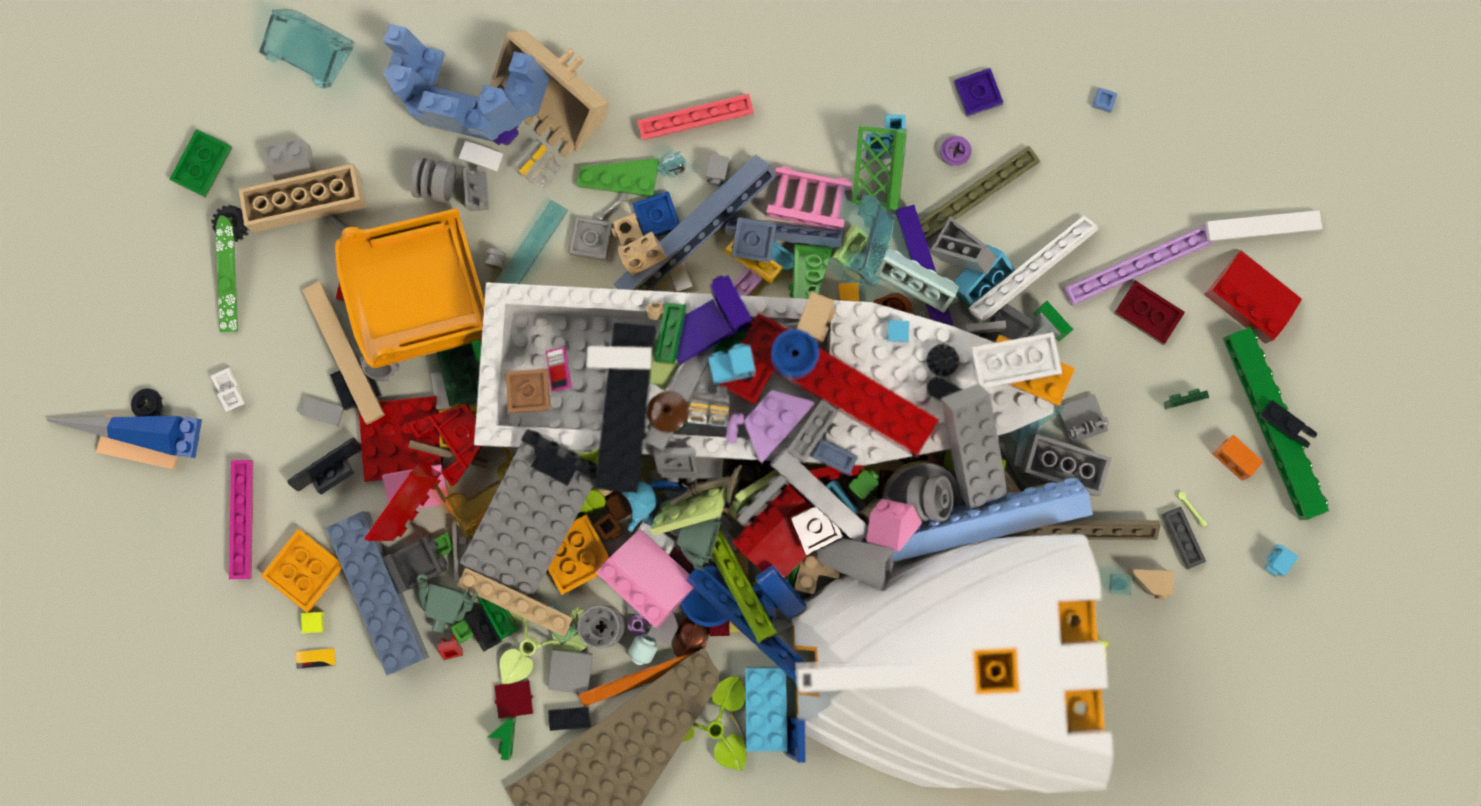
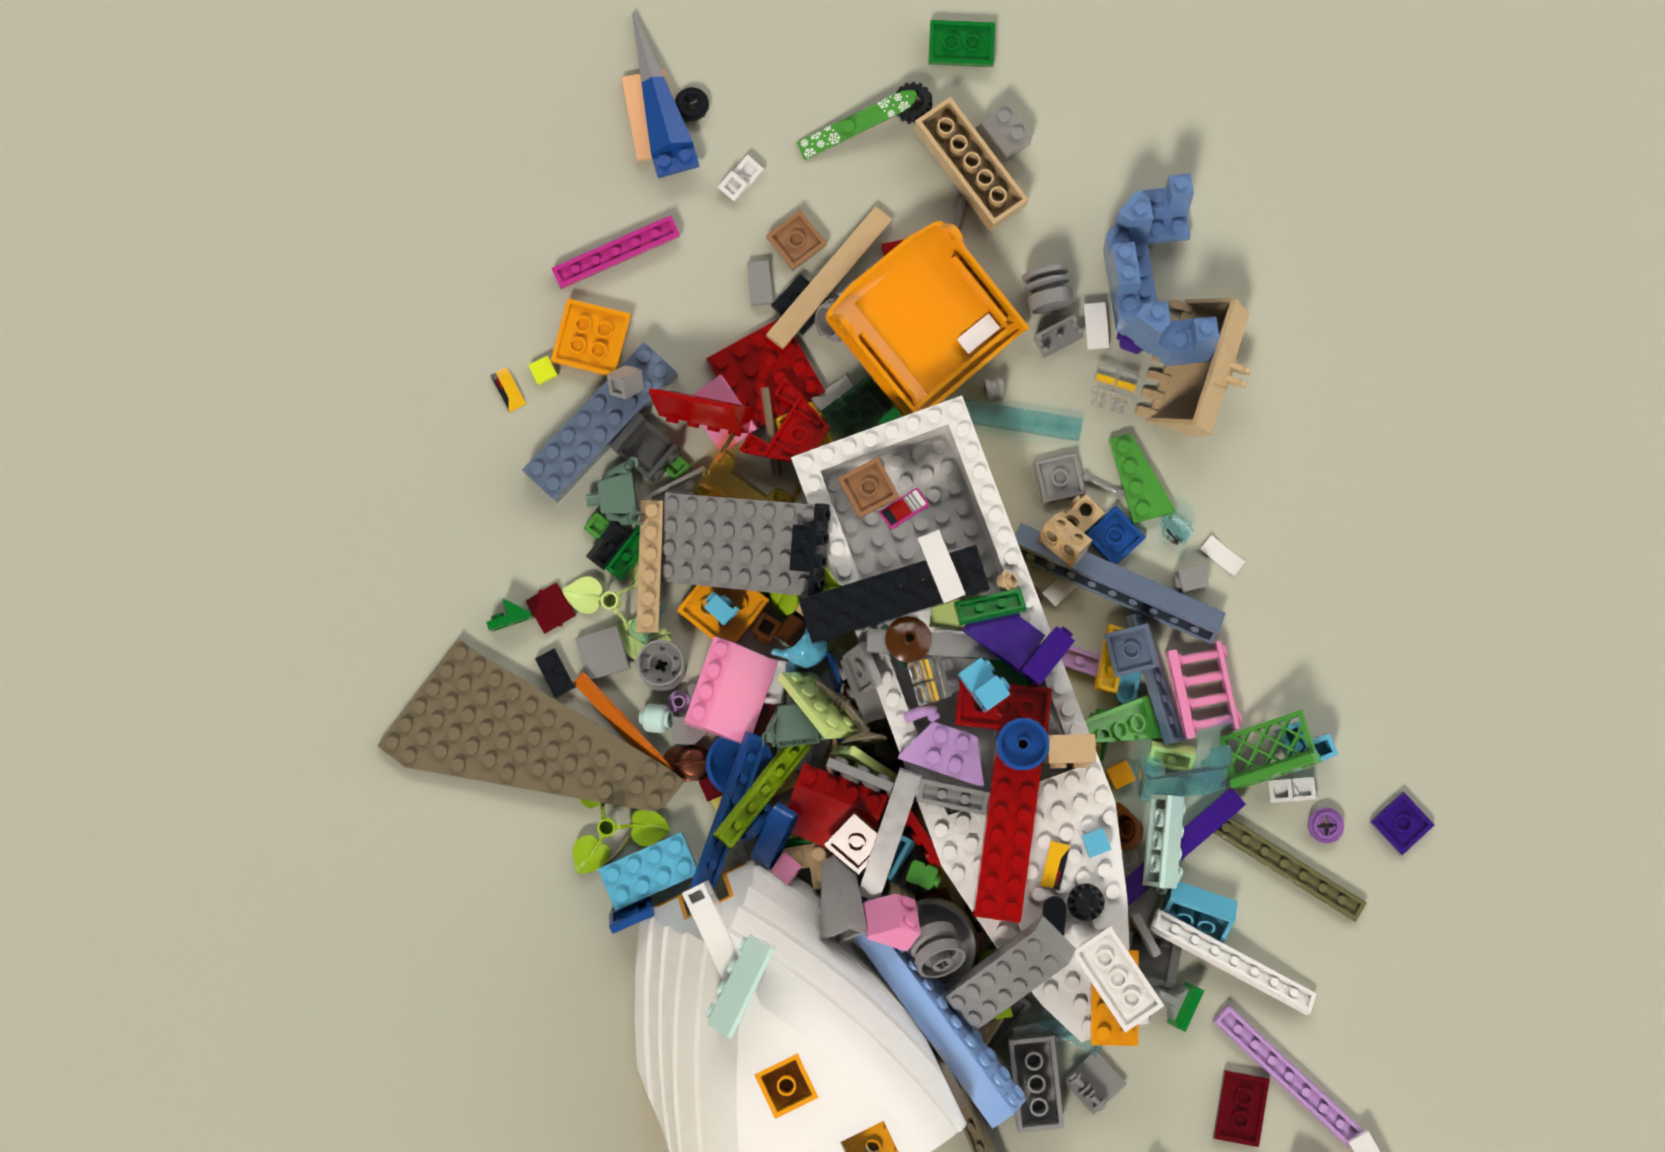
camera: 65 degrees right, 0 degrees up
clear light blue windscreen [259,9,355,89] -> none
black bracket [287,437,361,495] -> none
red tile [437,635,463,660] -> none
coral plate [638,94,754,141] -> none
sand blue tile [812,438,858,475] -> none
light grey wedge [931,217,997,274] -> none
medium blue tile [1092,87,1117,113] -> none
none -> light grey panel [607,365,644,399]
none -> medium azure brick [704,591,741,625]
none -> light aqua slope [705,934,776,1039]
none -> medium nougat plate [766,210,827,271]
none -> bright pink tile [771,852,802,885]
none -> light grey tile [934,1053,968,1110]
none -> white sticker [957,313,1000,354]
none -> yellow sticker [1040,841,1070,890]
none -> white sticker [1200,535,1246,576]
none -> white slope [1268,777,1317,803]

